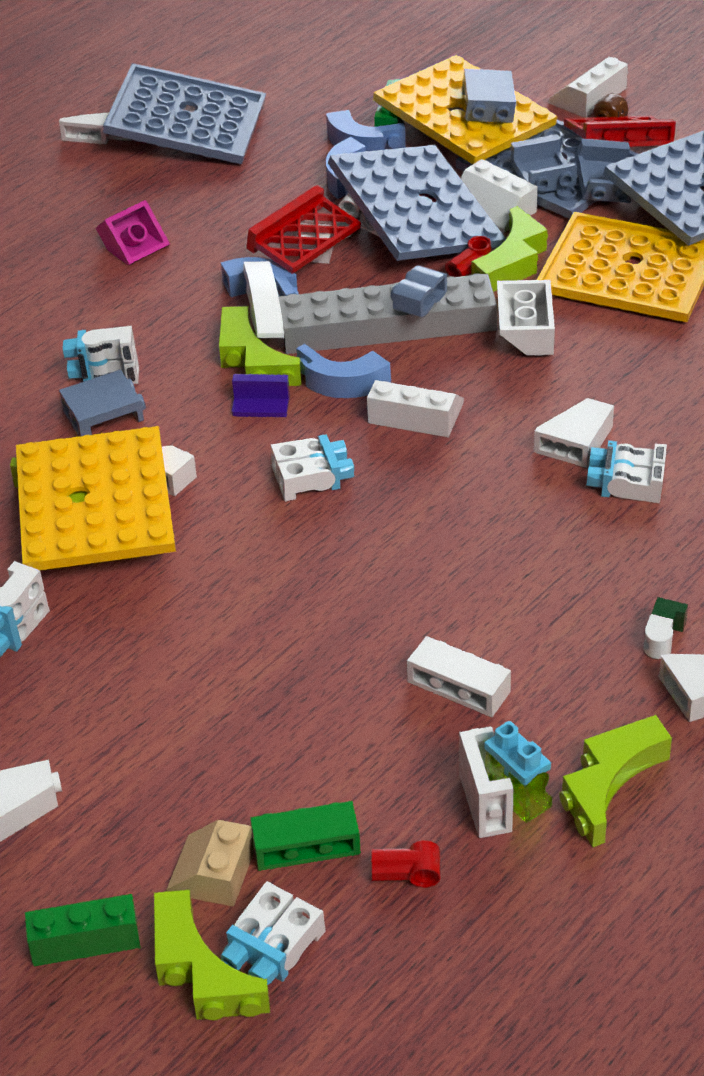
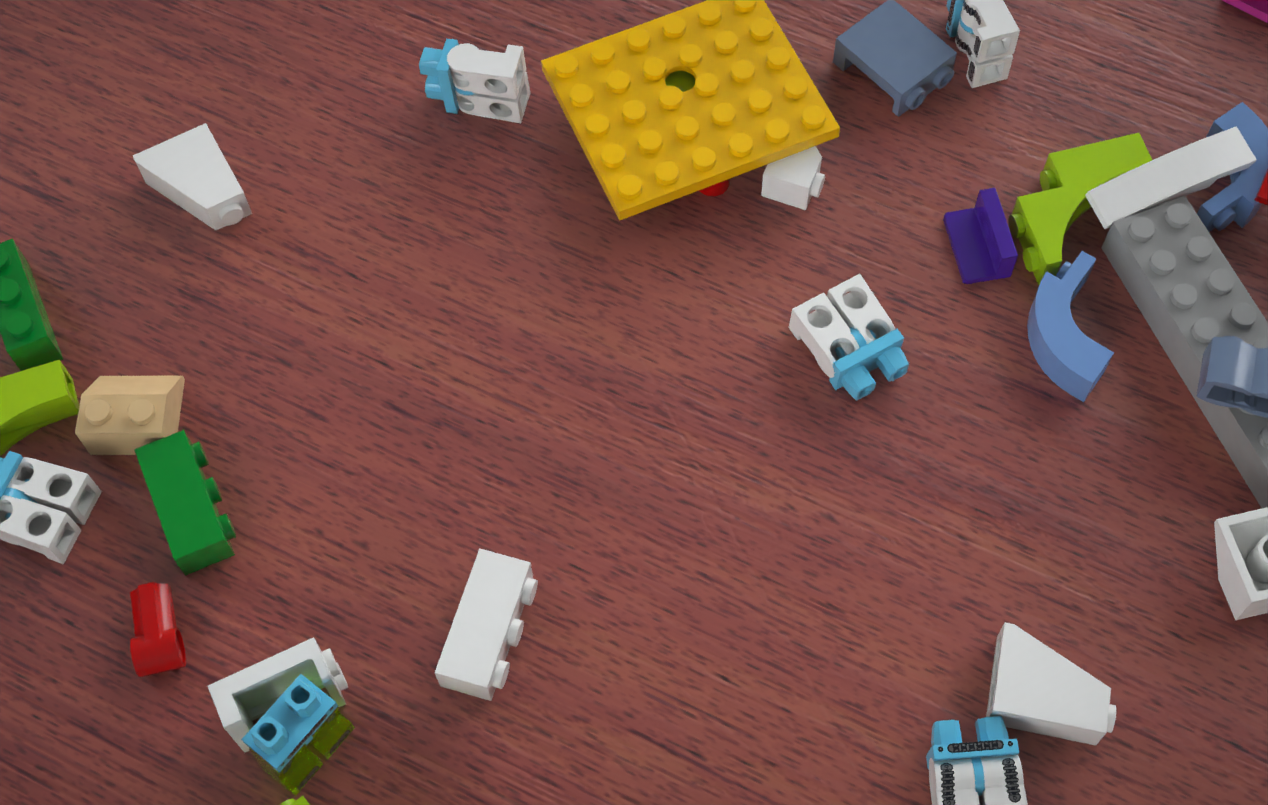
camera: 75 degrees right, 20 degrees up
white slope [367,380,464,437] -> none

